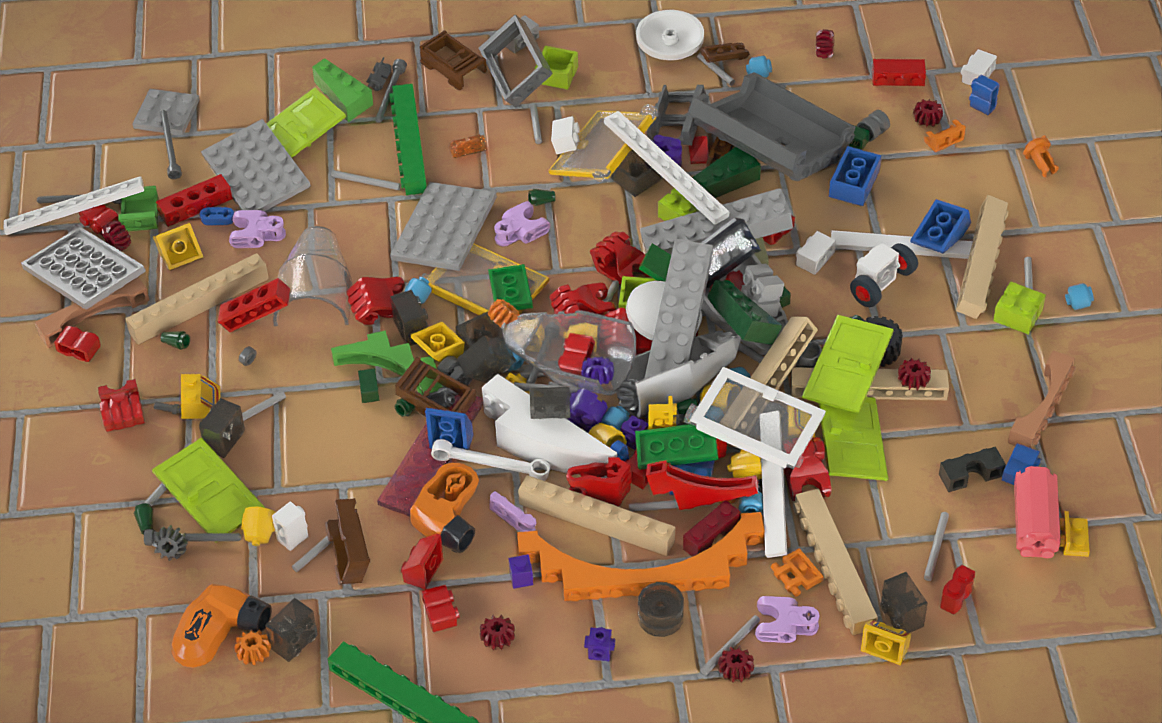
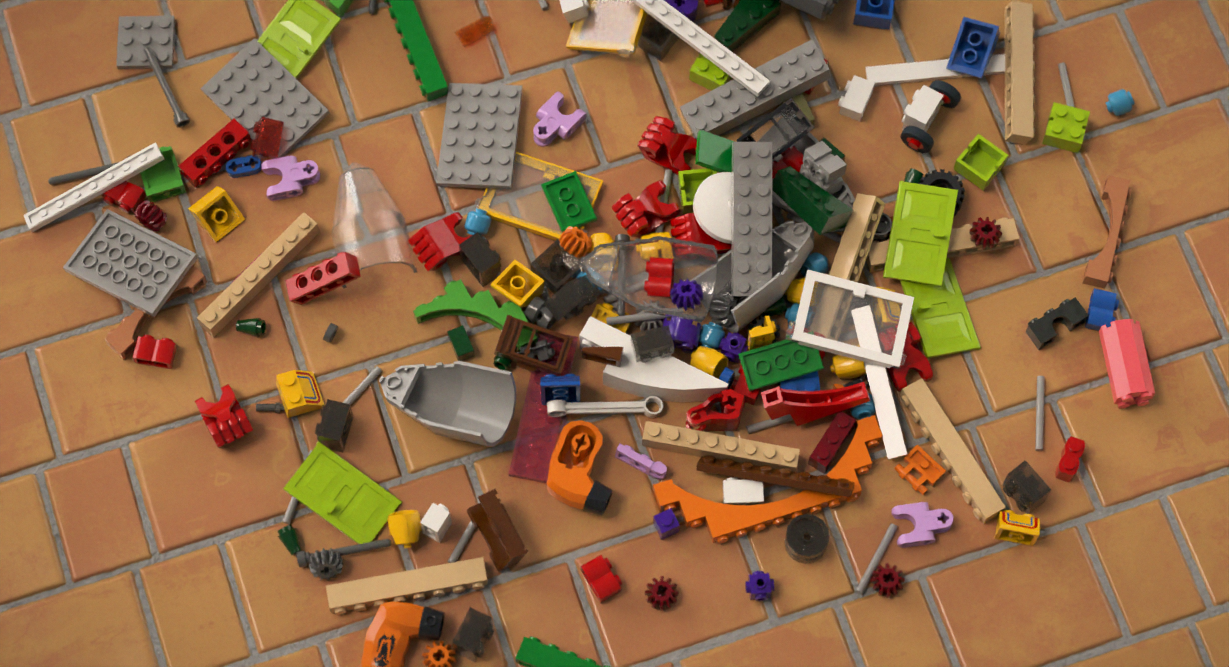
camera: 15 degrees left, 20 degrees up
light grey bar [331,170,401,190] -> none
red slope [401,534,444,590] -> none
dark green cone [528,189,556,206] -> none
yellow bracket [1059,511,1090,557] -> none
none -> clear red bracket [250,117,284,159]
none -> tan brick [326,557,488,615]
none -> light grey windscreen [379,361,516,446]
none -> reddish brown slope [582,347,624,367]
none -> reddish brown plate [696,455,855,497]
none -> white brick [722,477,764,505]
none -> lime piece [953,134,1008,191]

